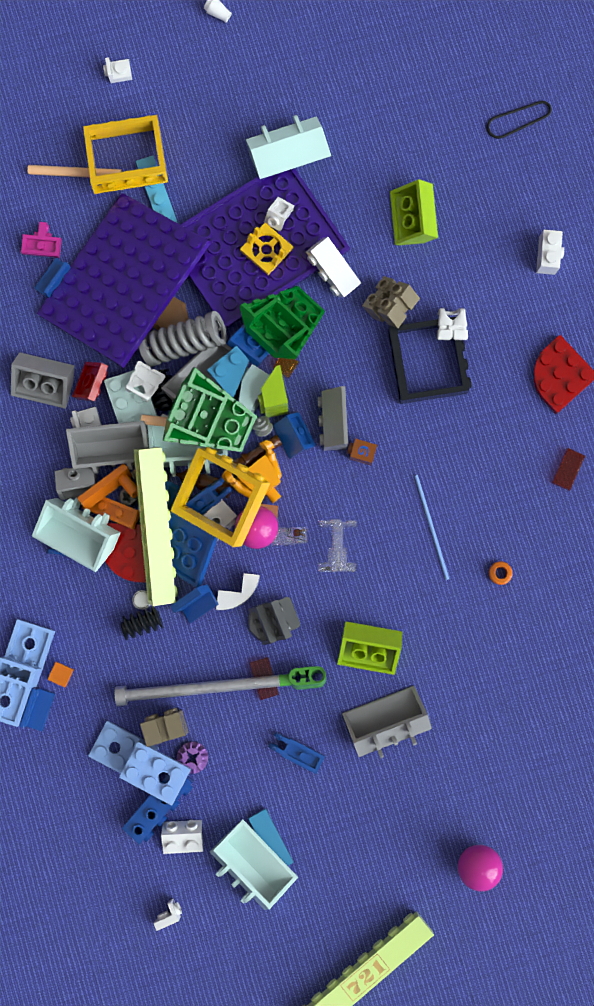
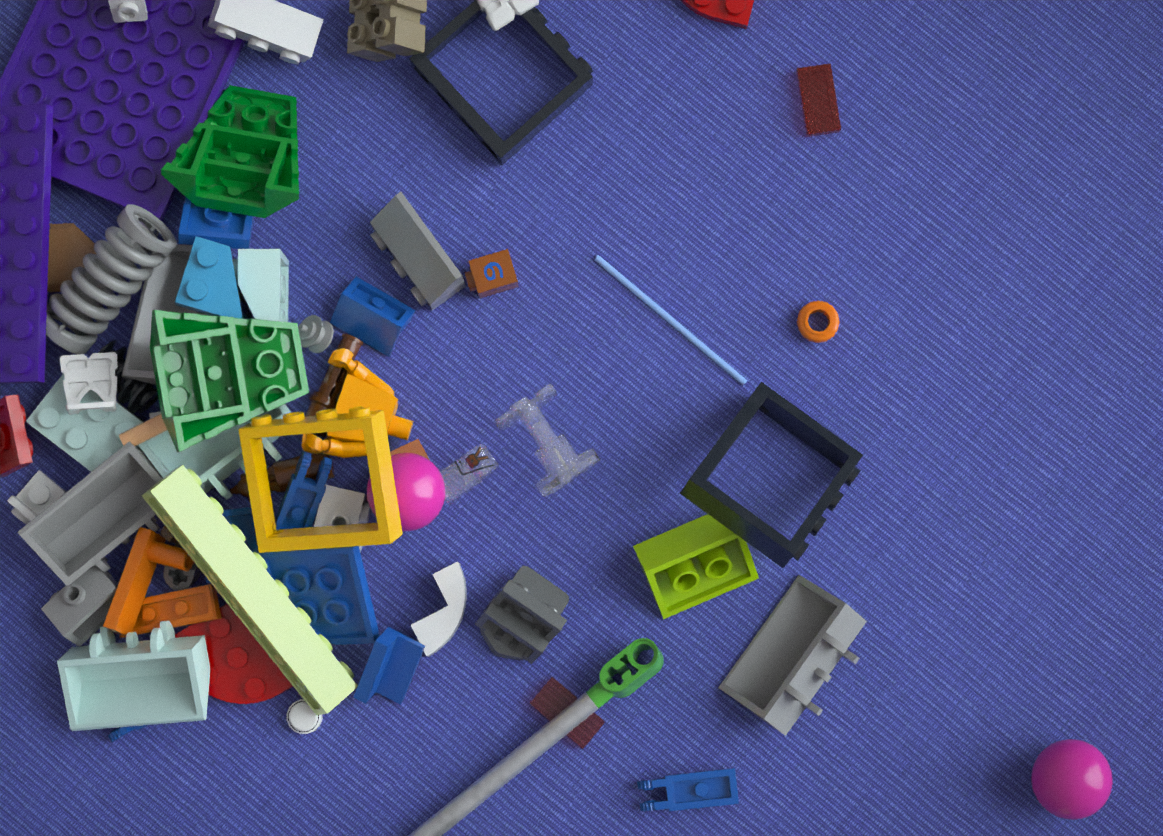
camera: 30 degrees left, 0 degrees up
black piece [120,606,164,640] -> none
yellow piece [240,222,293,275] -> none
lime slope [258,365,288,418] -> none
clear orange tile [273,358,299,379] -> none
none -> black window [680,382,863,568]

